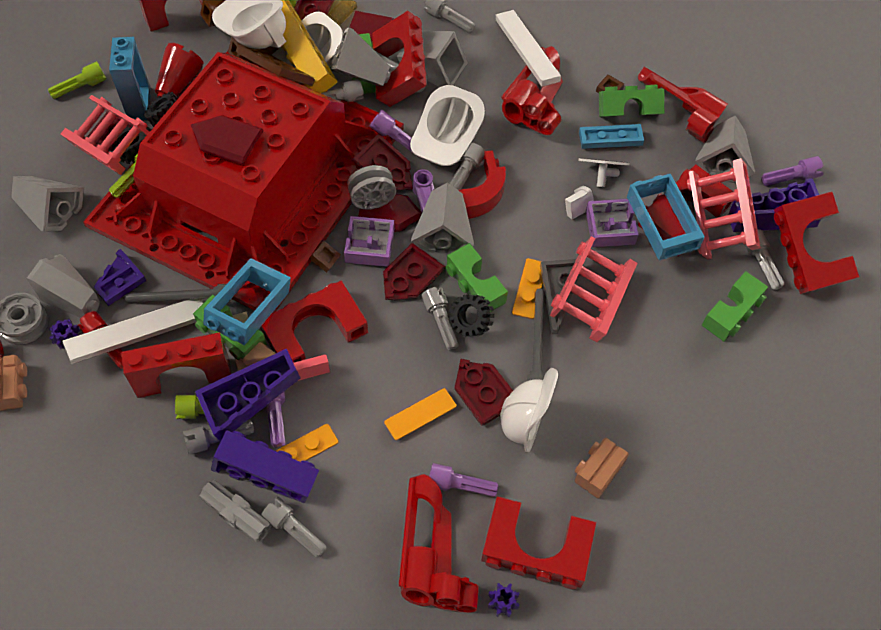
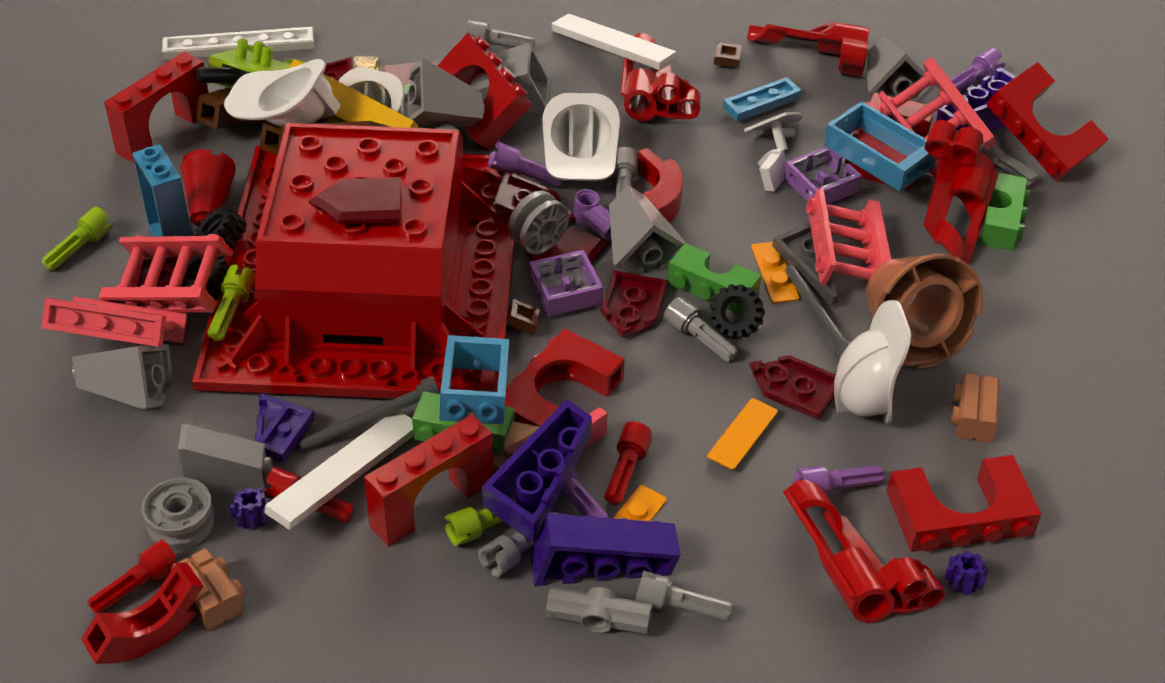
camera: 25 degrees left, 15 degrees down
bright green arch [599,85,664,117] -> none
none -> coral fence [41,296,188,347]
none -> red piece [604,421,653,505]
none -> nougat cone [866,254,983,369]
none -> red panel [924,120,999,264]

